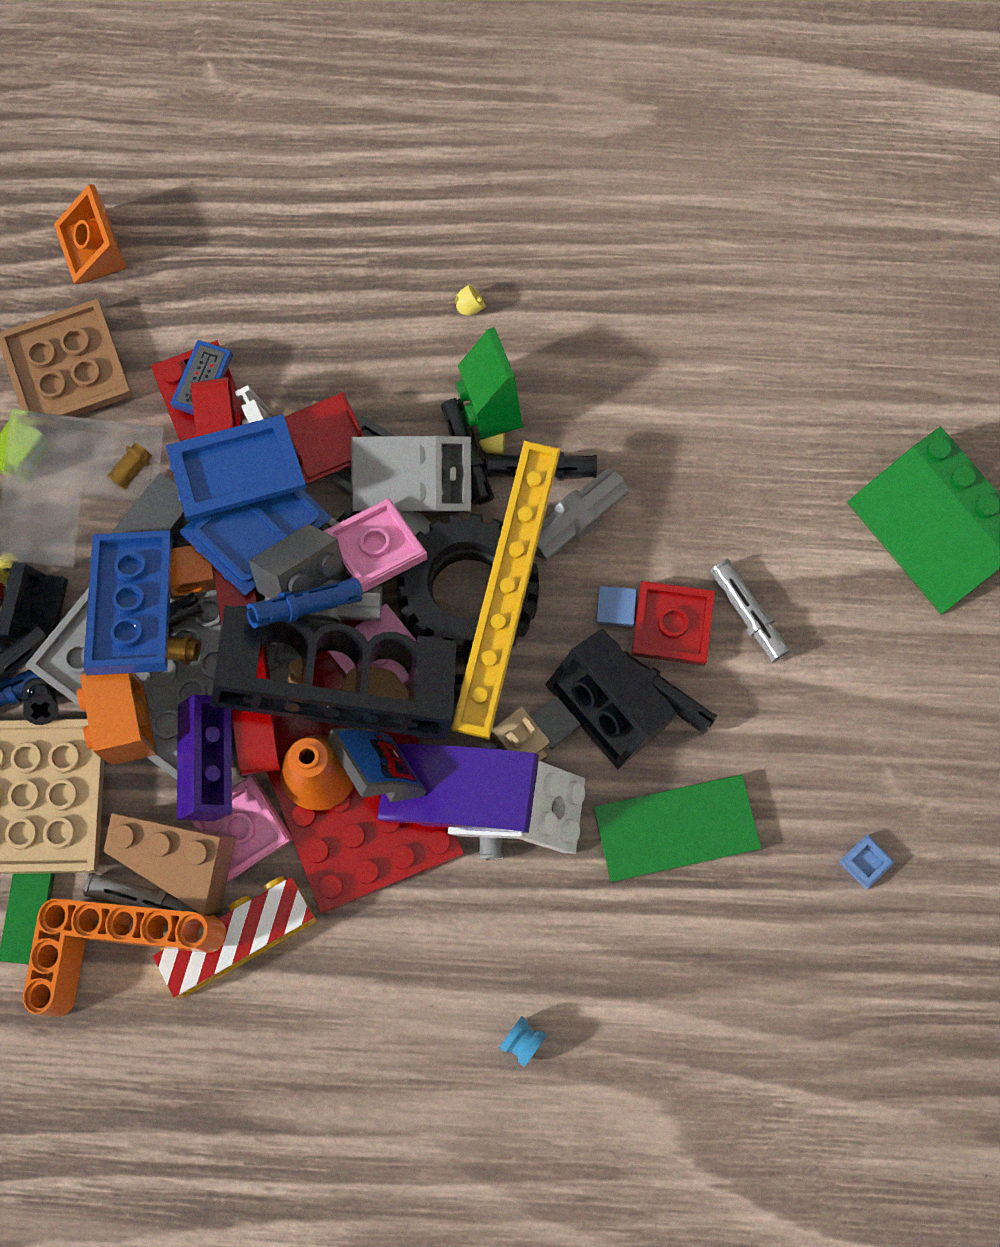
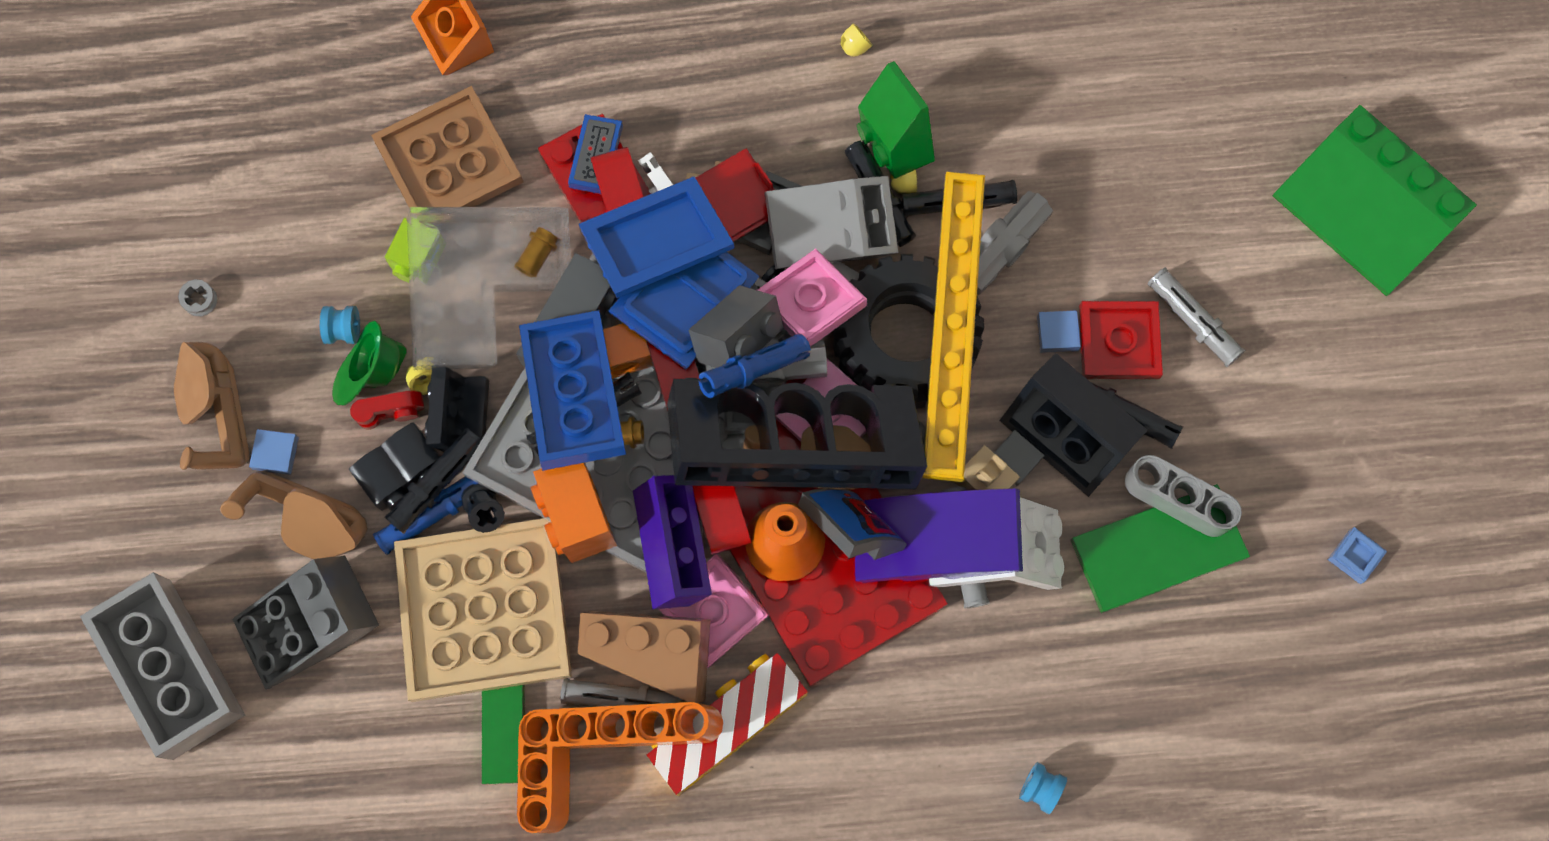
camera: 10 degrees left, 0 degrees up
none -> light grey beam [1125,455,1242,537]

